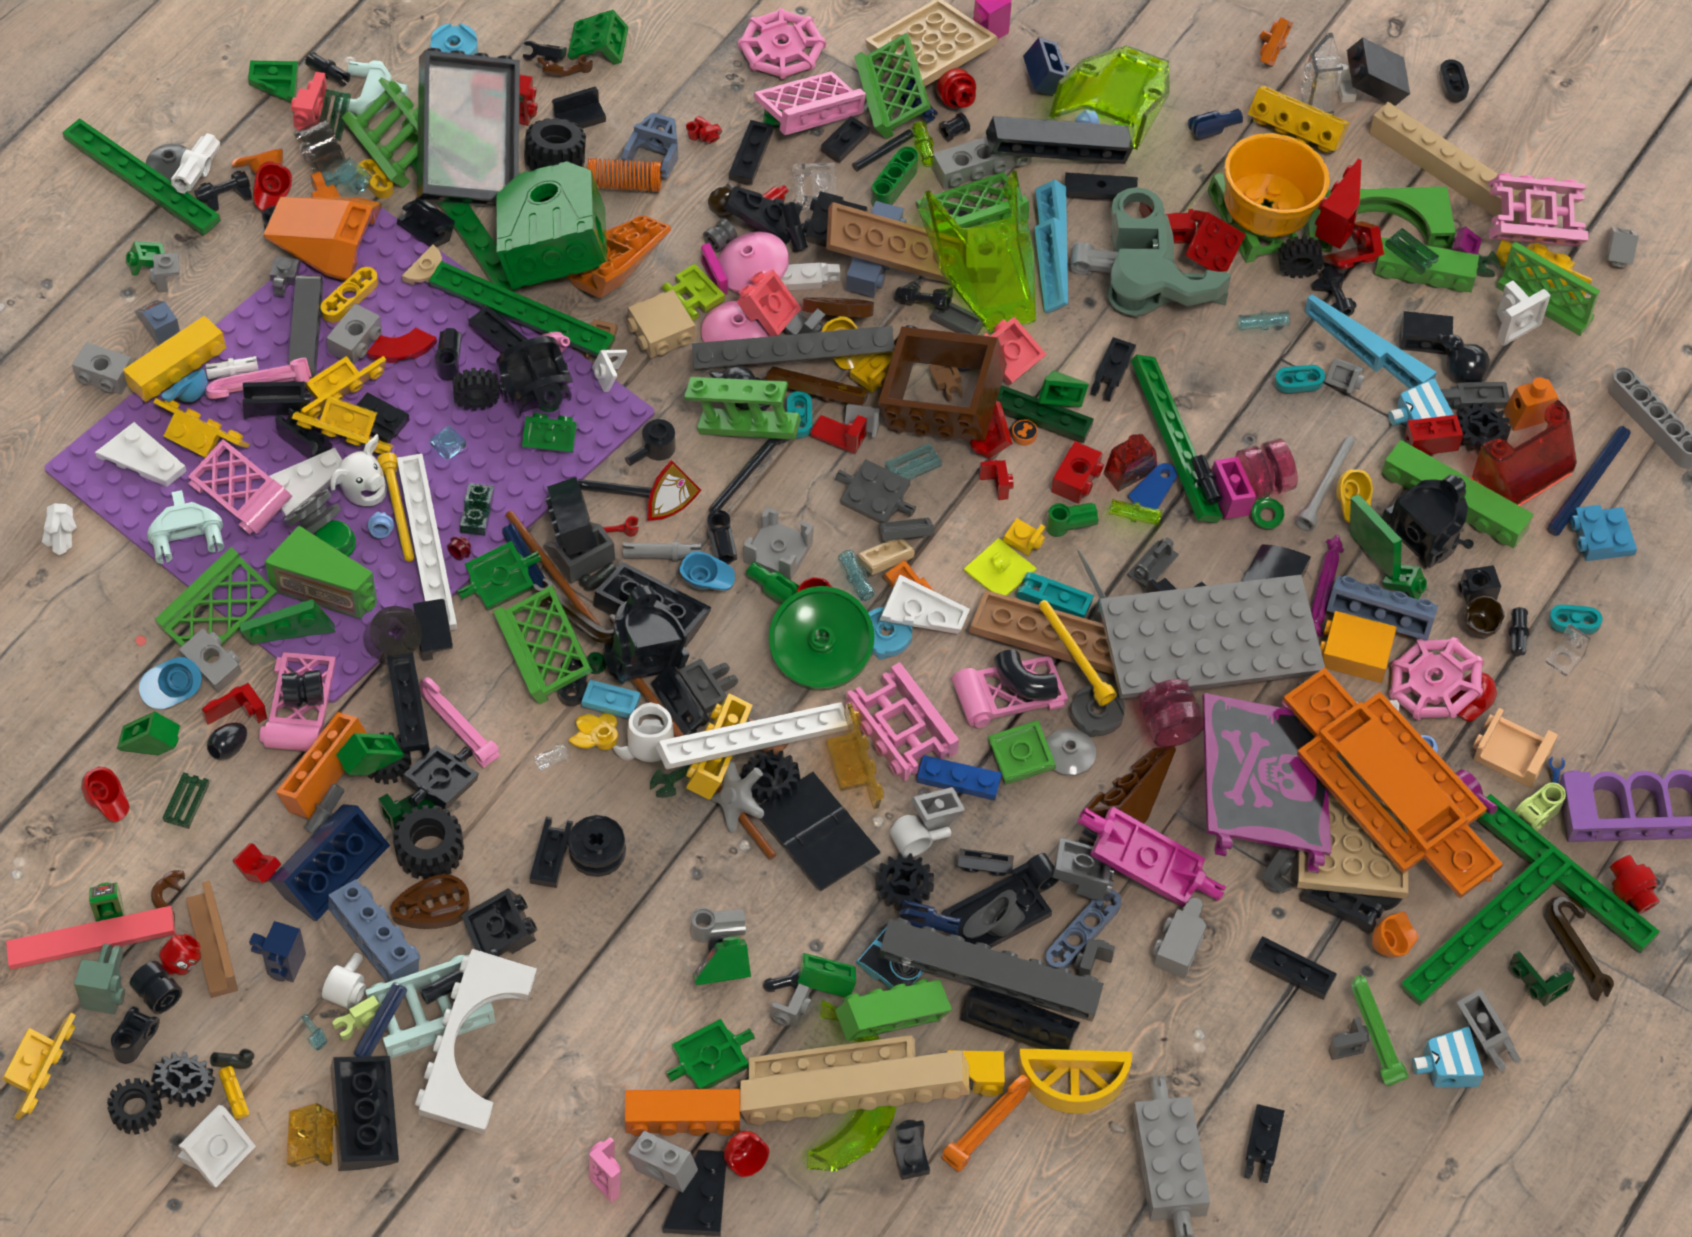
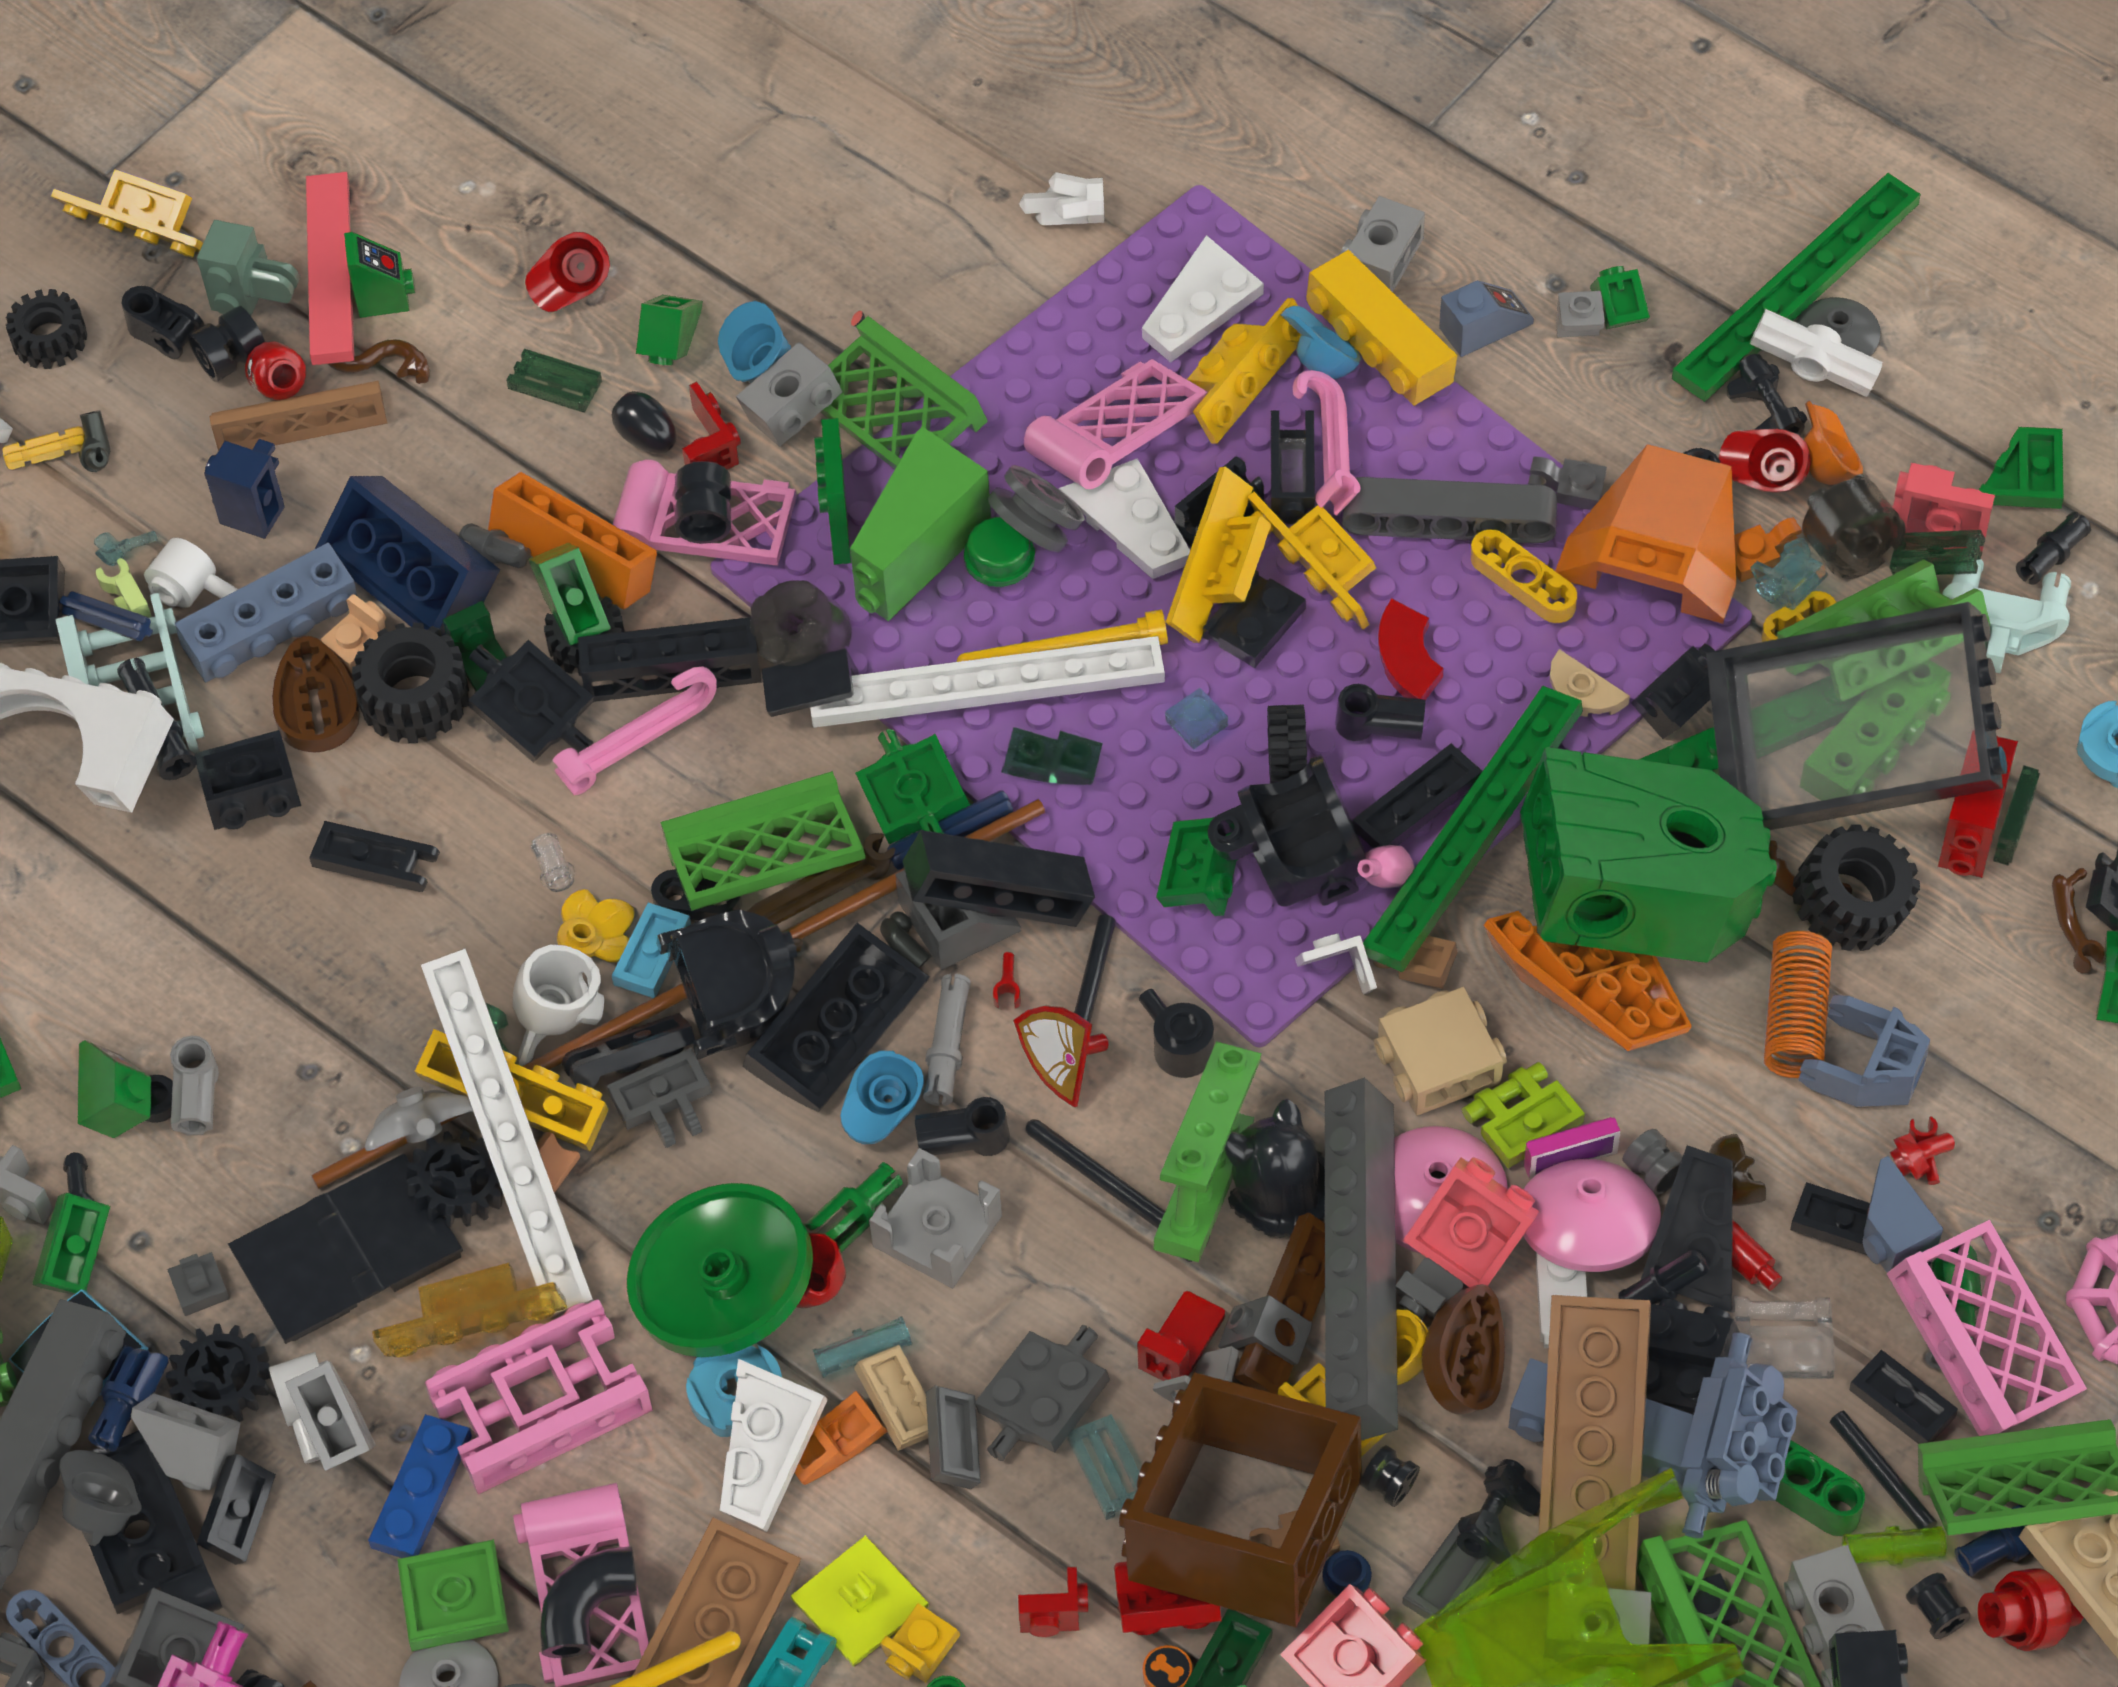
camera: 100 degrees right, 0 degrees up
light aqua connector [147,490,224,564] -> none
black gear [151,1052,215,1107] -> none
white pin [206,356,259,380] -> none
red bracket [233,843,282,883] -> none
light grey brick [326,304,383,365] -> none
white piece [330,434,387,506] -> none
light blue plate [368,512,394,538] -> none
dark red plate [447,536,471,560] -> none
black panel [552,86,606,129] -> none
black wheel [568,815,626,877] -> none
teal plate [787,391,812,438] -> none
none -> light grey slope [131,1393,241,1490]
none -> dark grey tile [167,1252,230,1316]
none -> light nougat bracket [320,594,386,673]
none -> dark grey bracket [1218,1295,1312,1365]
none -> sand blue piece [1680,1333,1798,1538]
none -> sand blue slope [1863,1156,1943,1272]

